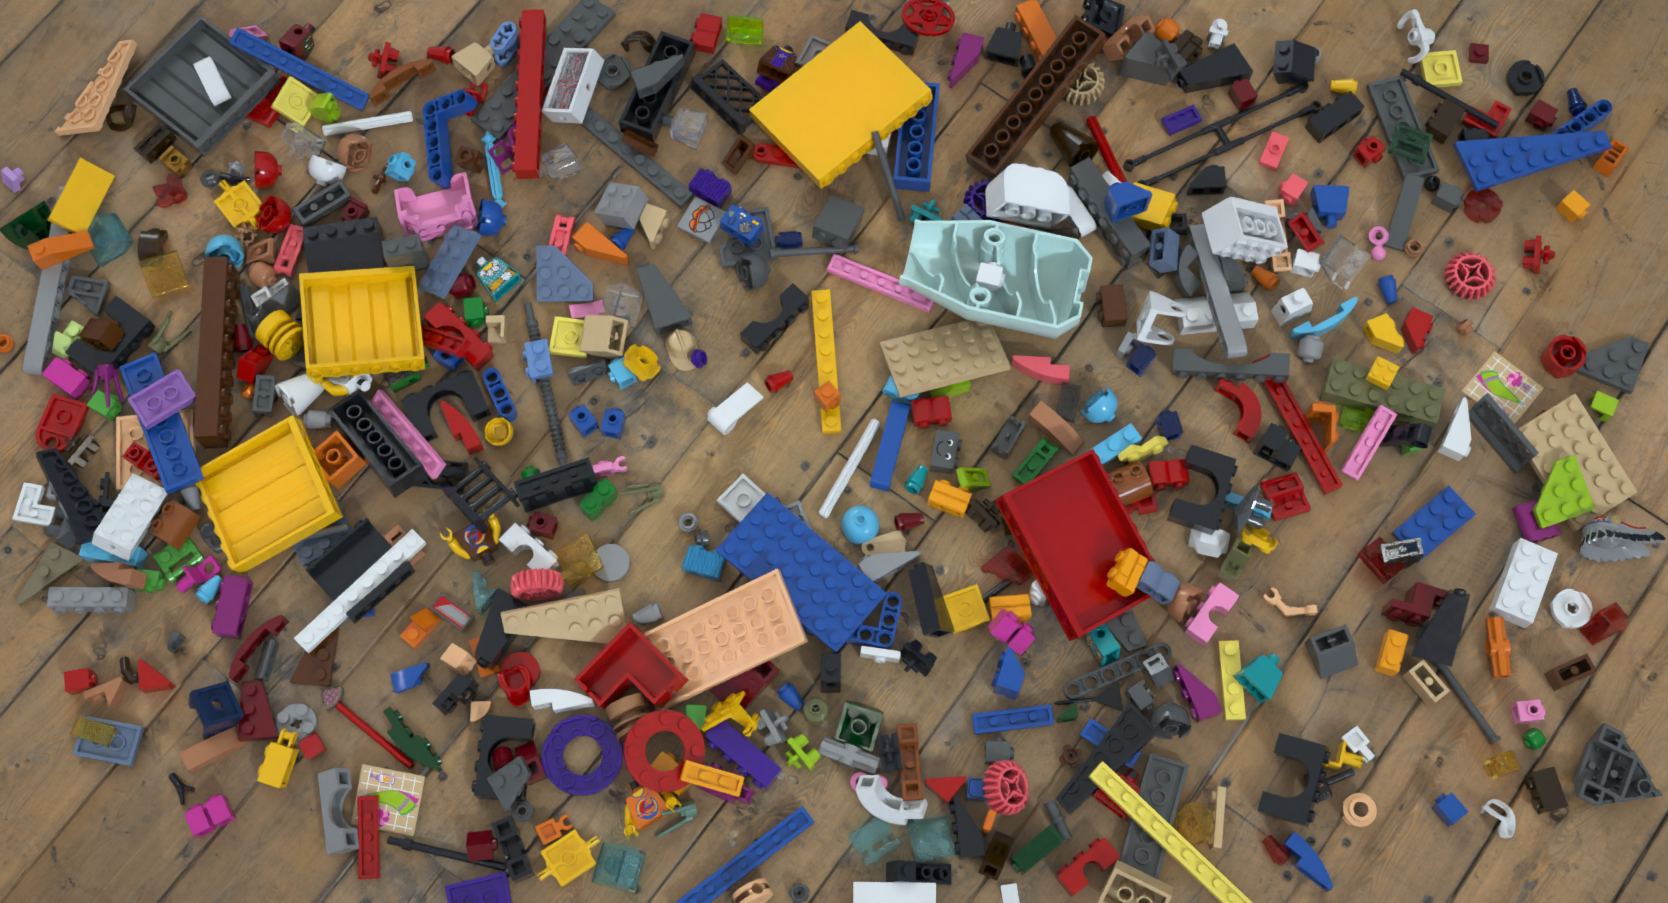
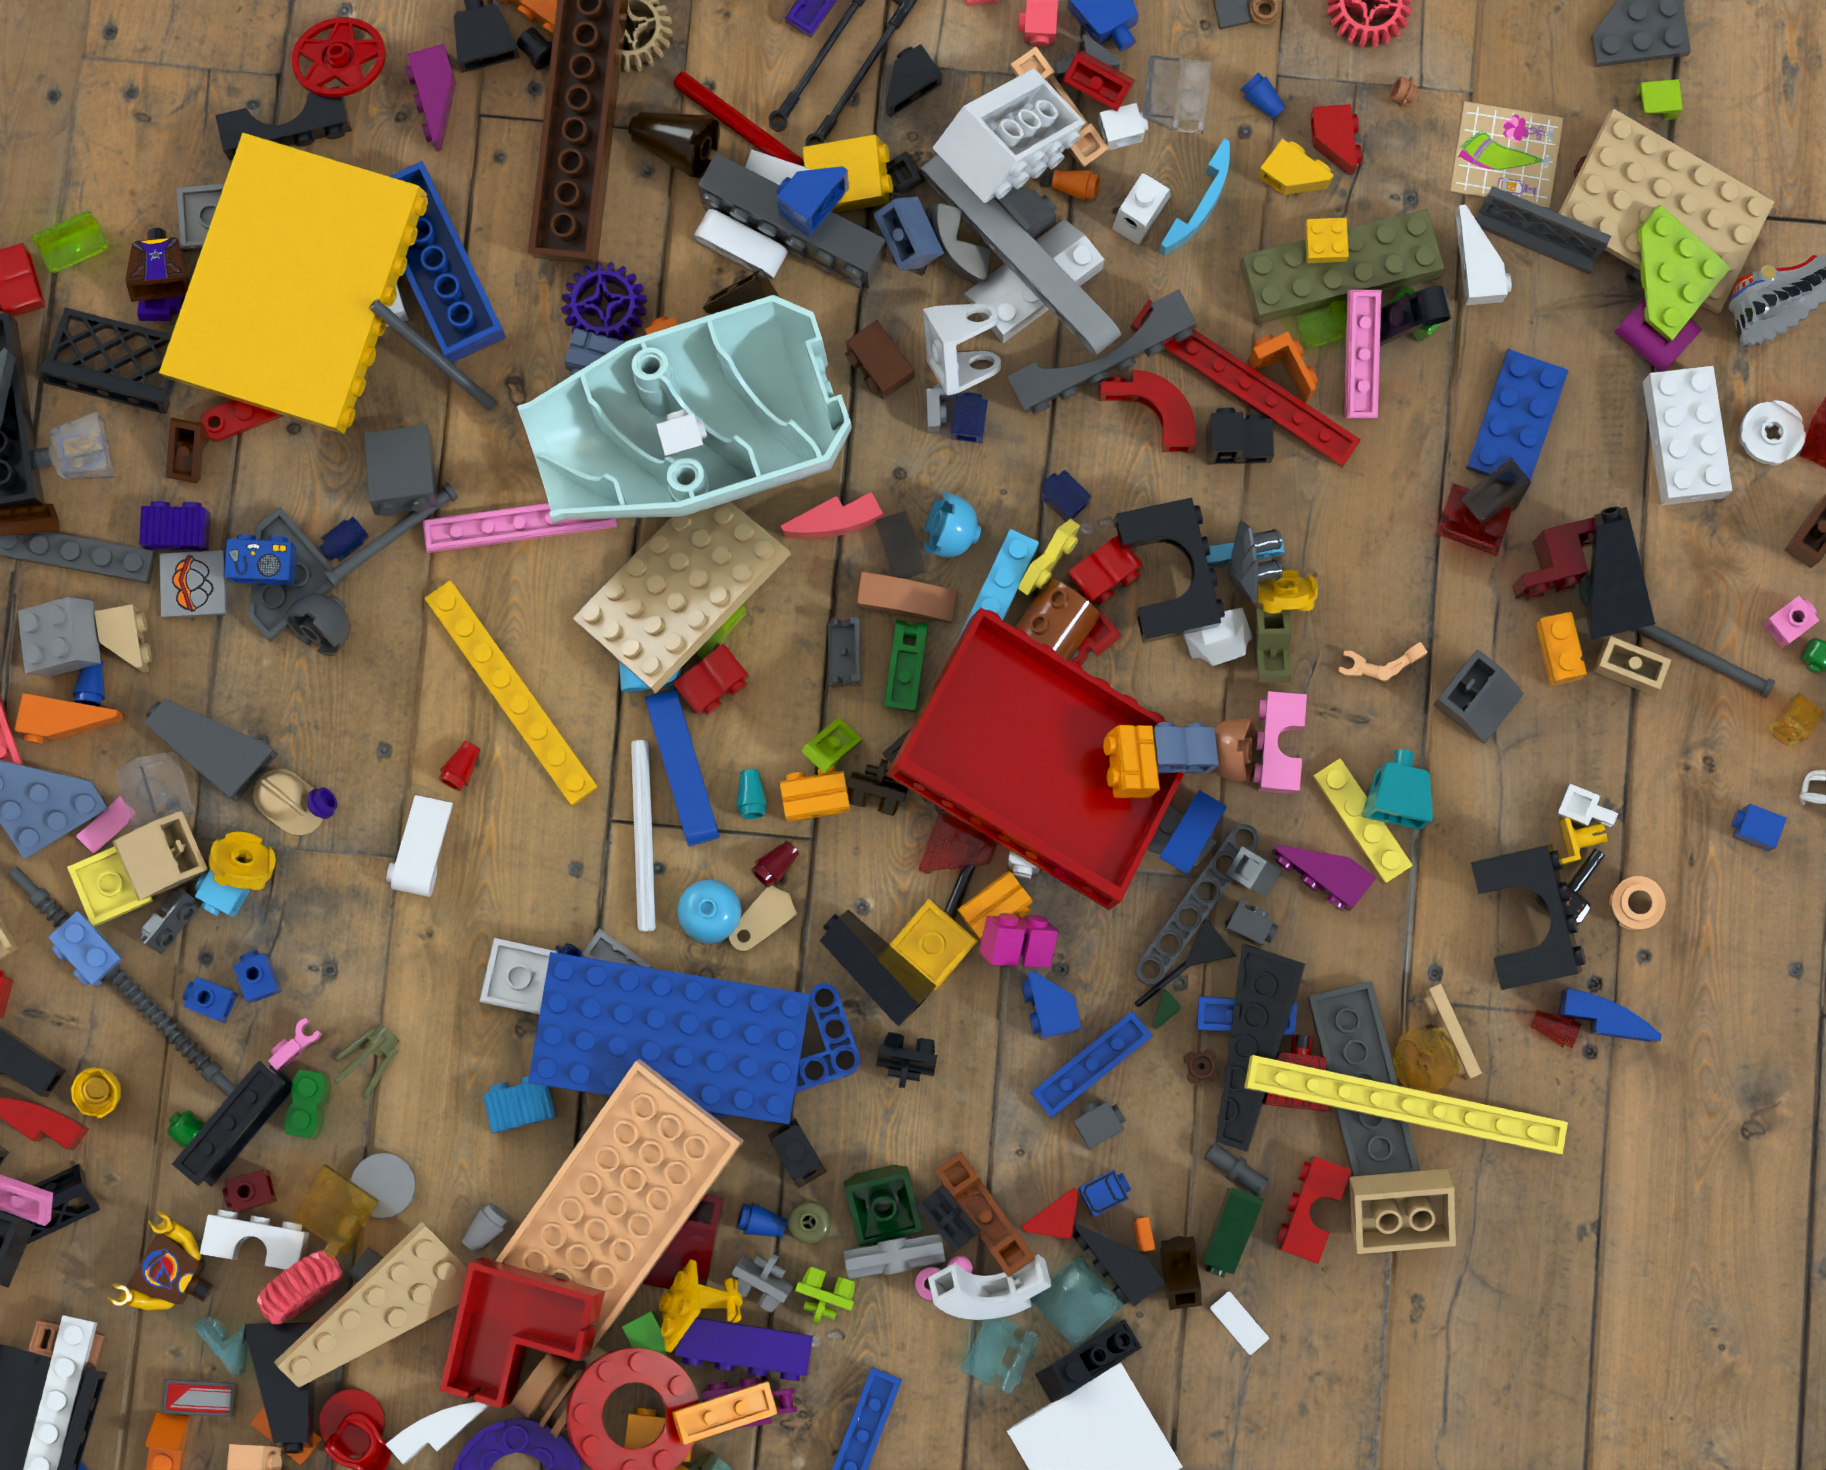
camera: 30 degrees left, 10 degrees up
black fence [439,457,520,534] -> none
blue beam [483,368,517,422] -> none
light grey plate [679,513,698,532] -> none
dark grey plate [694,529,709,547] -> none
black arch [740,283,809,354] -> none
orange brick [814,380,841,413] -> none
light grey slope [858,551,920,584] -> none
white plate [860,646,901,663] -> none
teal hips [909,199,944,223] -> none
dark grey brick [930,429,962,475] -> none
coral gear [981,760,1031,816] -> none
white brick [985,164,1070,229] -> none
teal torso [1086,623,1121,668] -> none
dark grey cylinder [1150,702,1191,739] -> none
red slope [1260,472,1311,521] -> none
light grey head [1297,335,1324,364] -> none
bright pink plate [1369,226,1389,261] -> none
orange piece [1485,617,1511,679] -> none
red brick [1540,335,1587,379] -> none
none -> blue slope [1159,790,1227,874]

